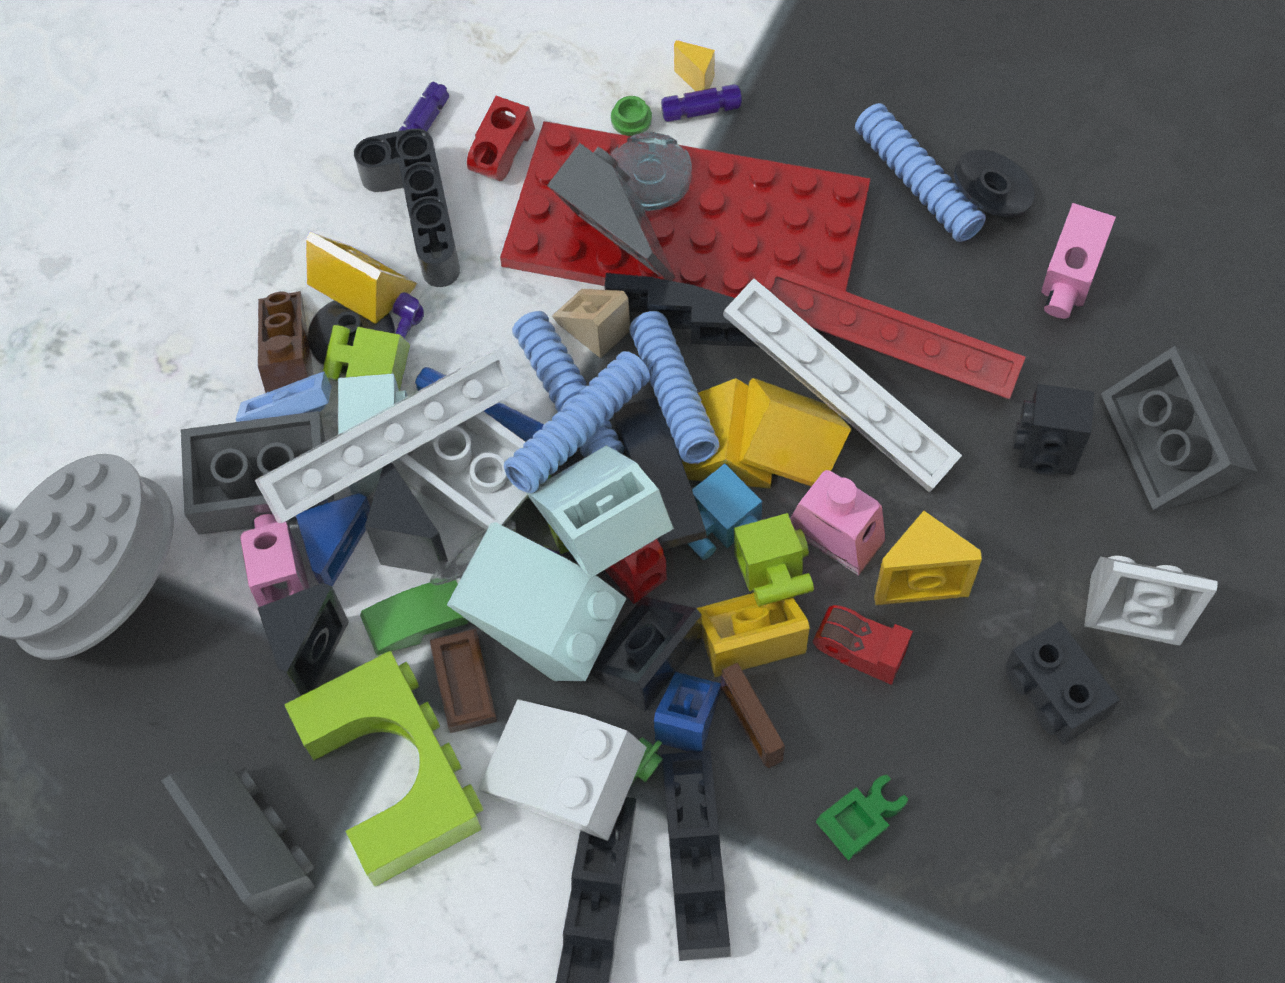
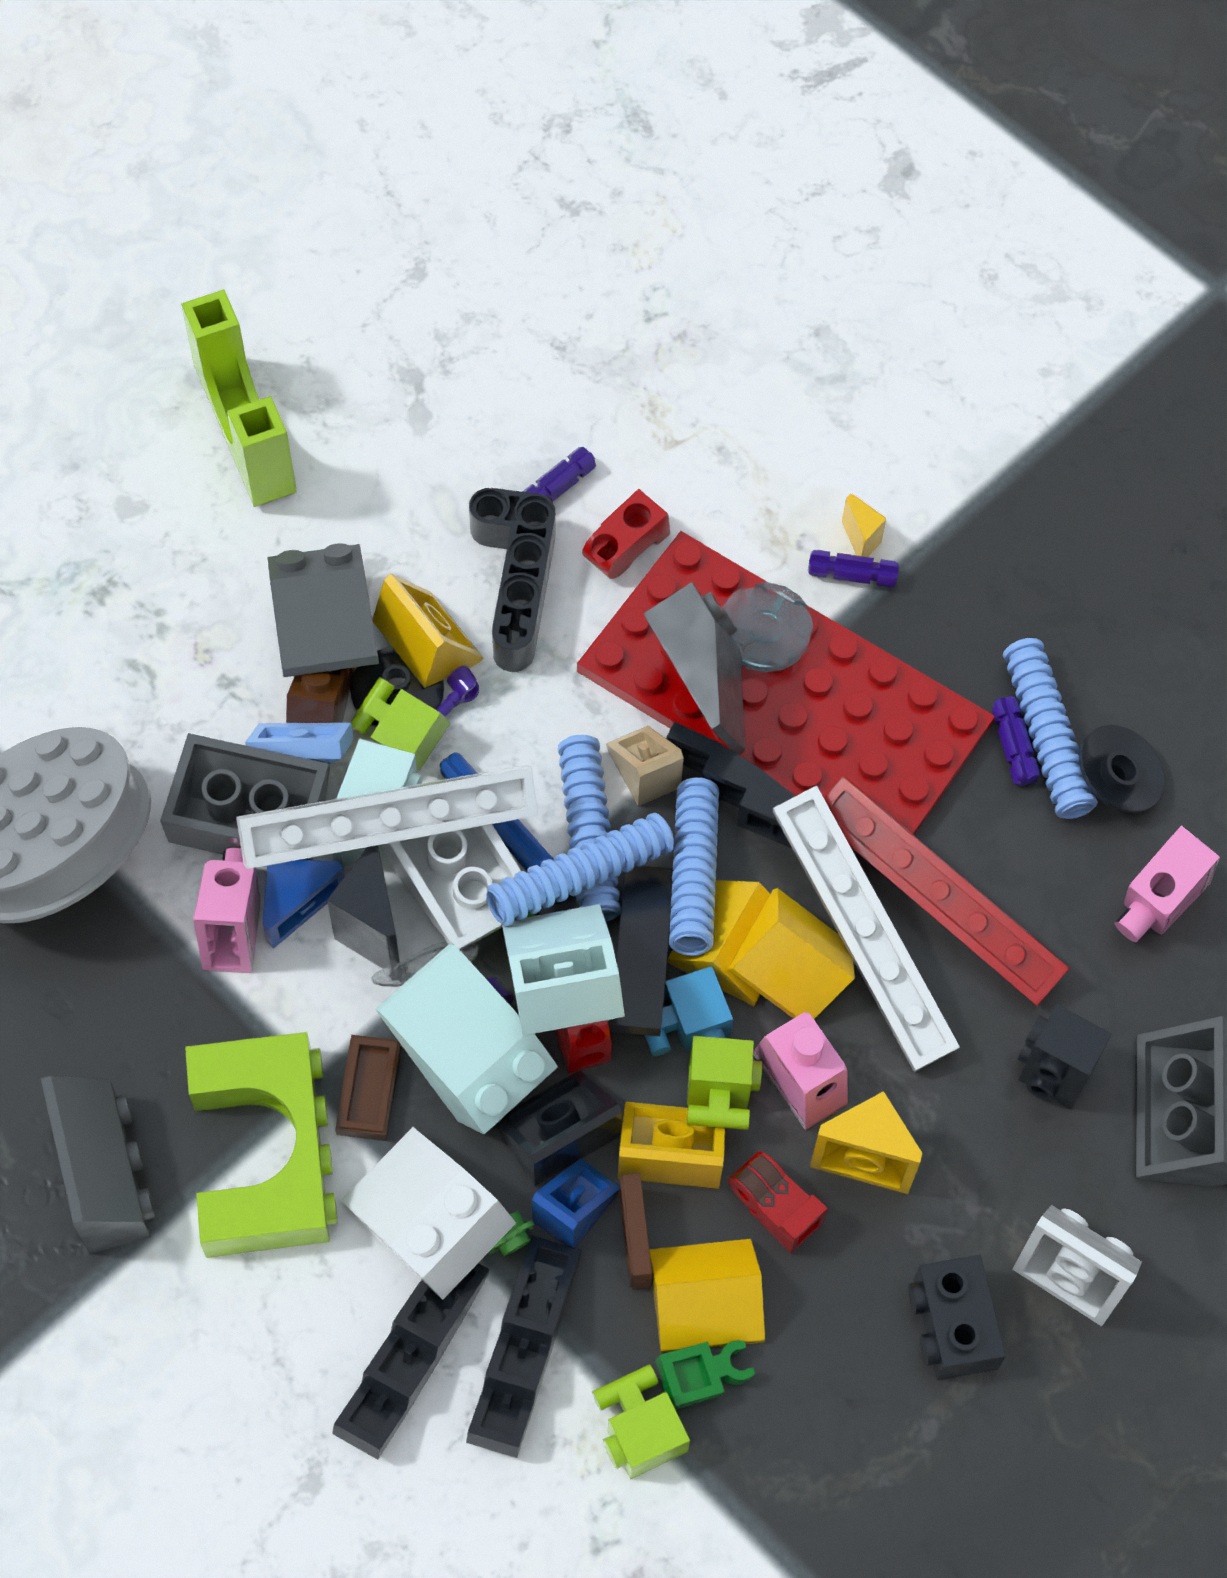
camera: 15 degrees right, 0 degrees up
black slope [257,583,349,698] -> none
bright green slope [360,576,468,655] -> none
bright green plate [611,96,652,136] -> none
none -> lime arch [181,289,297,507]
none -> dark grey slope [267,543,379,678]
none -> lime brick [592,1364,690,1480]
none -> yellow slope [649,1239,765,1354]
none -> dark purple axle [992,696,1040,786]

